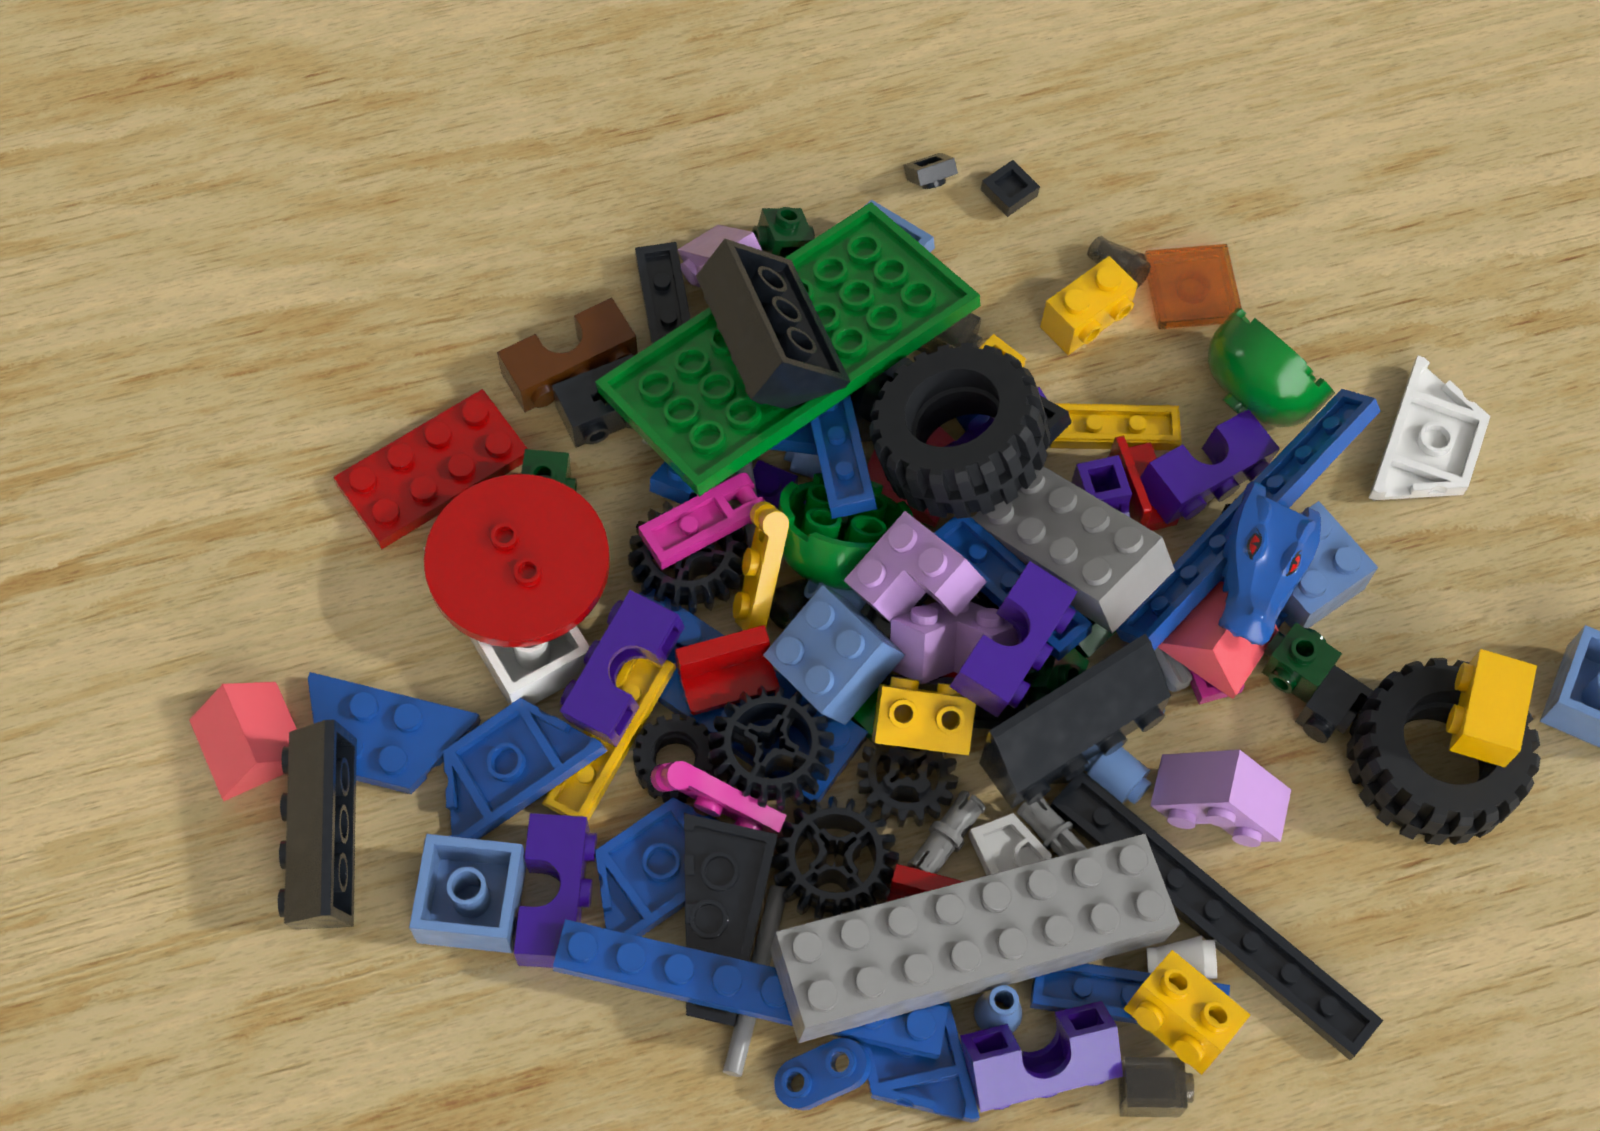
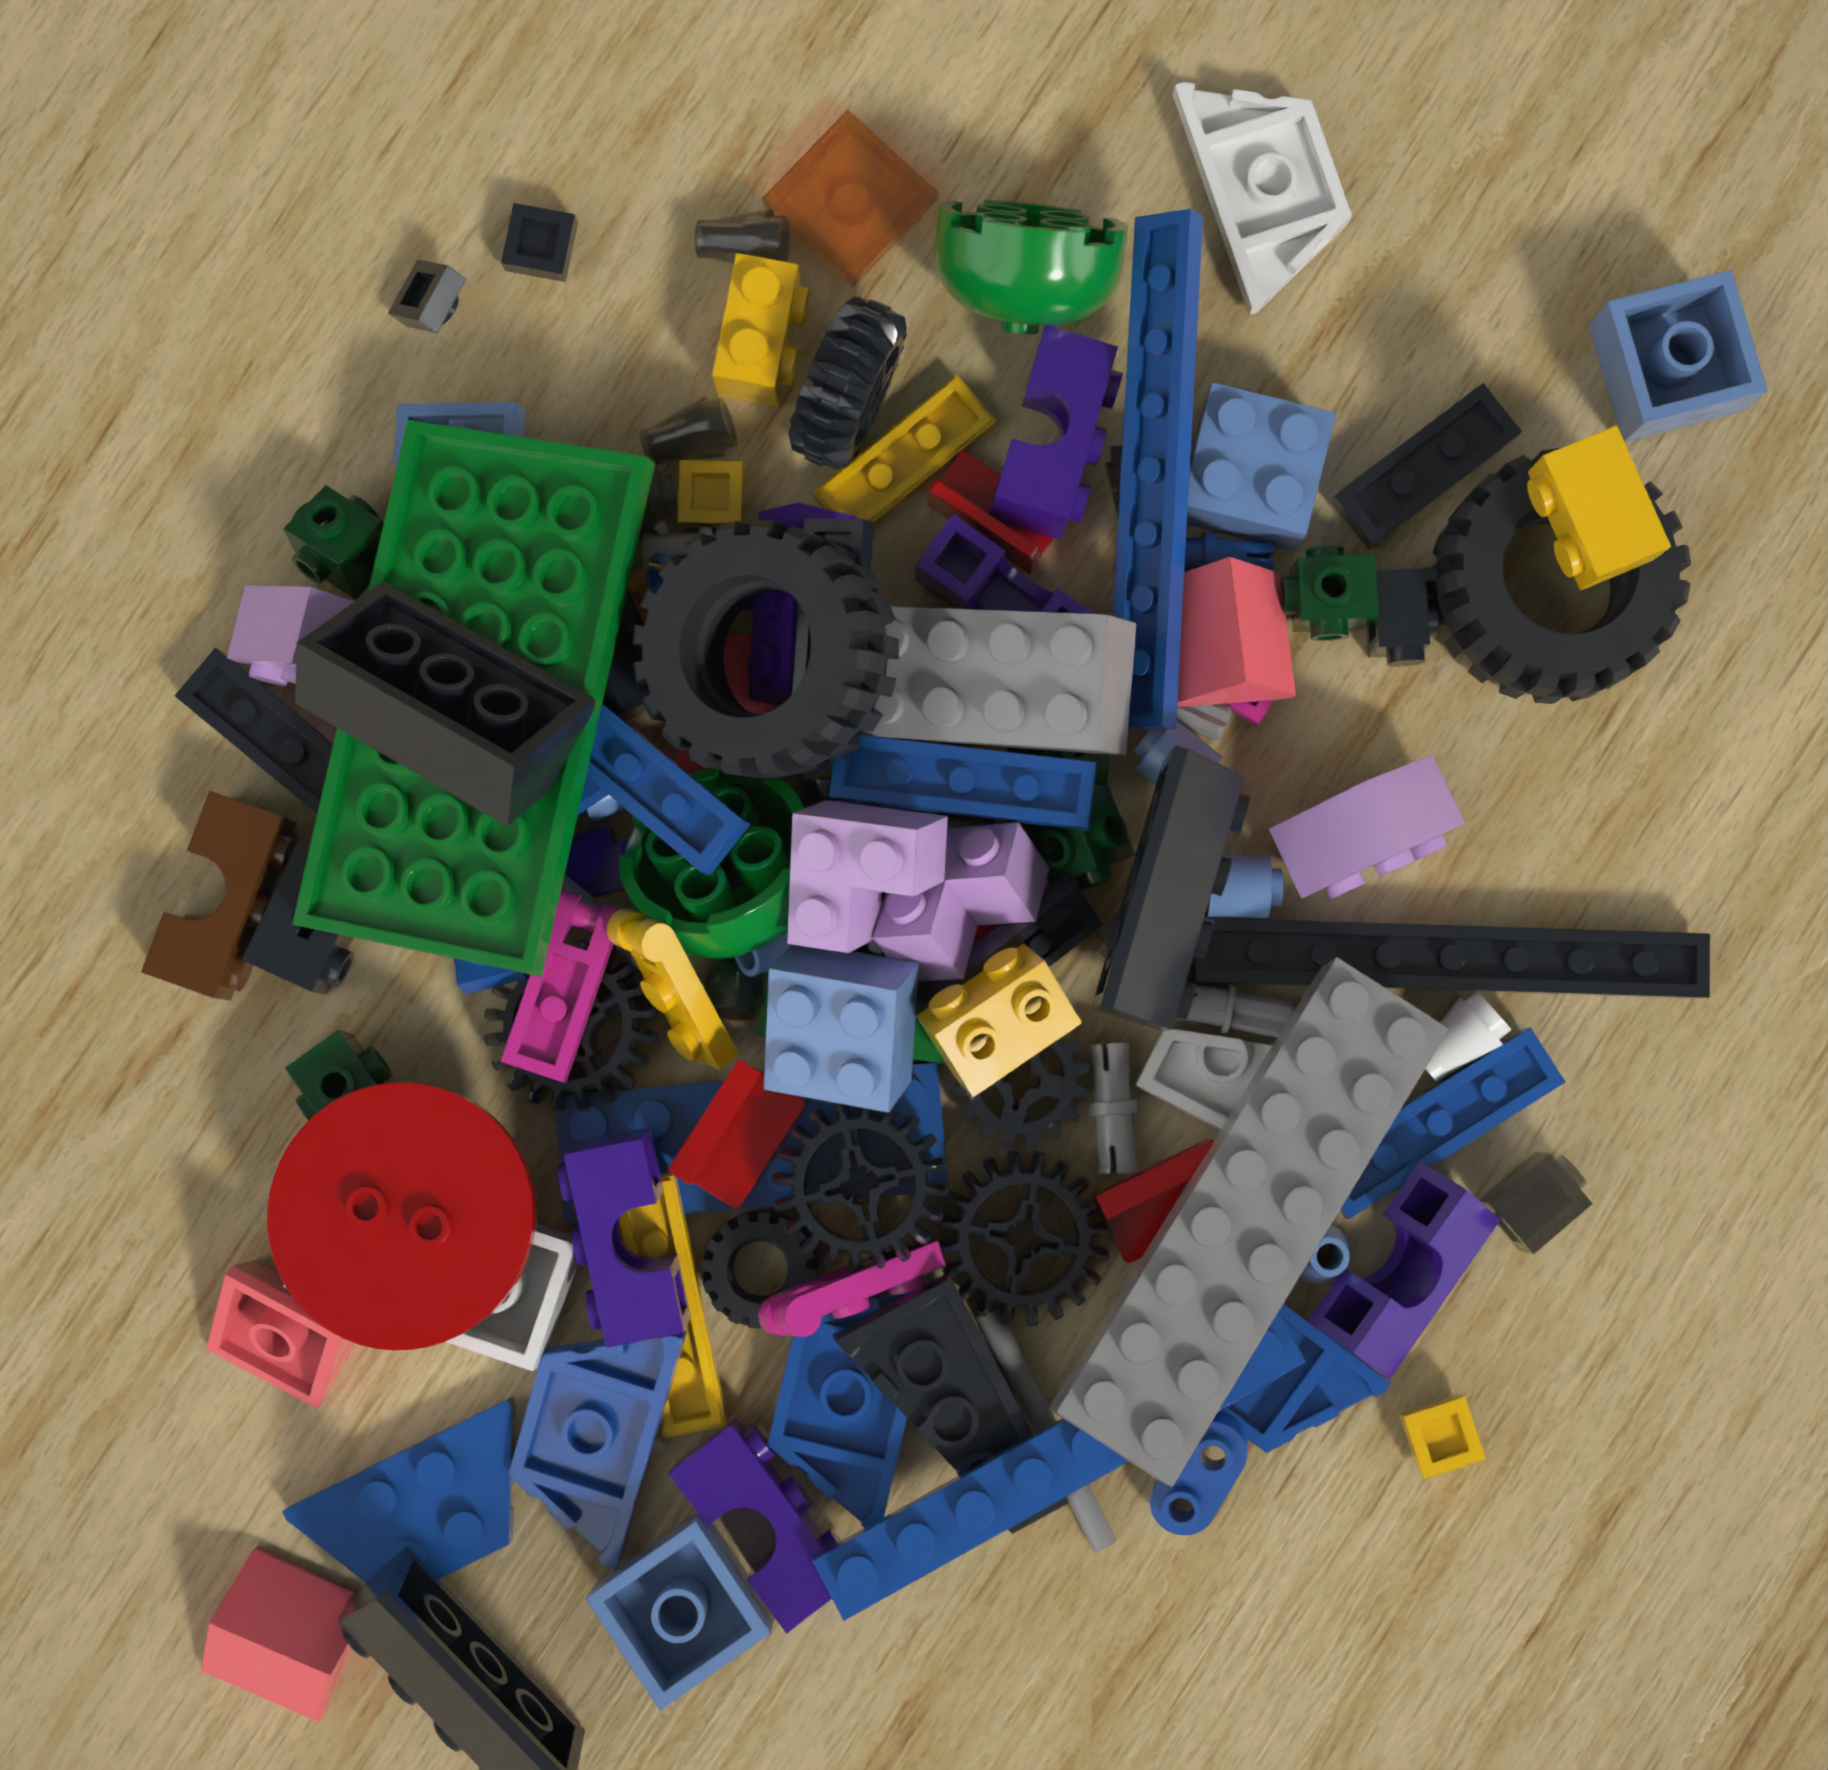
camera: 35 degrees left, 20 degrees up
red plate [333,389,528,549] -> none
dark purple arch [949,561,1078,718] -> none
yellow brick [1124,950,1251,1075] -> none
blue animal [1218,481,1321,646] -> none
none -> coral slope [206,1260,355,1409]
none -> clear smoke cone [640,396,738,466]
none -> black gear [788,296,907,470]
none -> black plate [1331,383,1522,550]

